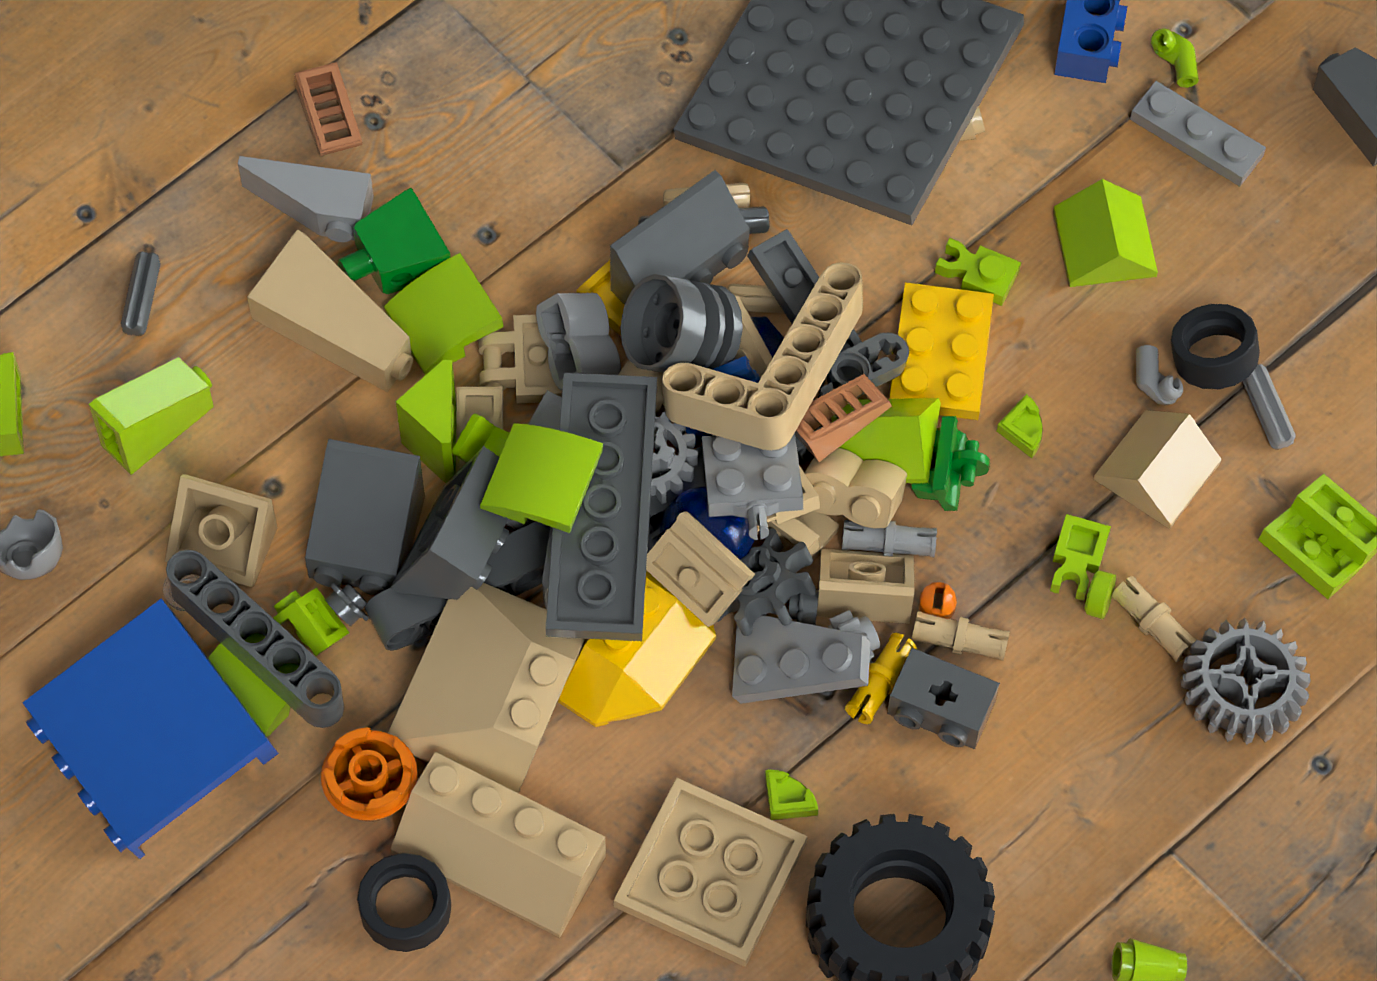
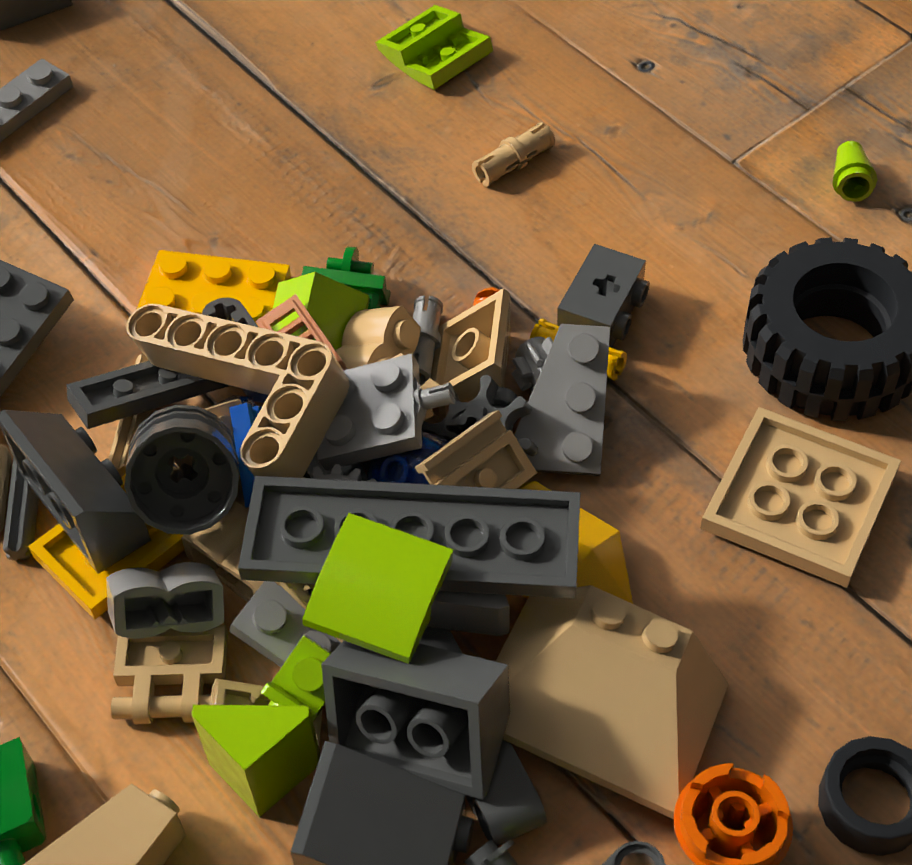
camera: 85 degrees left, 10 degrees down
lime slope [384,253,504,375] -> none
tan slope [390,752,606,938] -> none
lime tile [765,770,819,820] -> none
tan pin [912,611,1010,661] -> none
lime plate [935,238,1021,306] -> none
lime tile [996,394,1043,458] -> none
lime plate [1050,514,1111,601] -> none
lime slope [1053,179,1158,287] -> none
lime tile [1085,570,1116,619] -> none
tan slope [1094,410,1222,529] -> none
light grey arm [1136,345,1183,405] -> none
black tyre [1171,304,1260,390] -> none
light grey gear [1181,617,1311,745] -> none
light grey axle [1243,364,1296,450] -> none

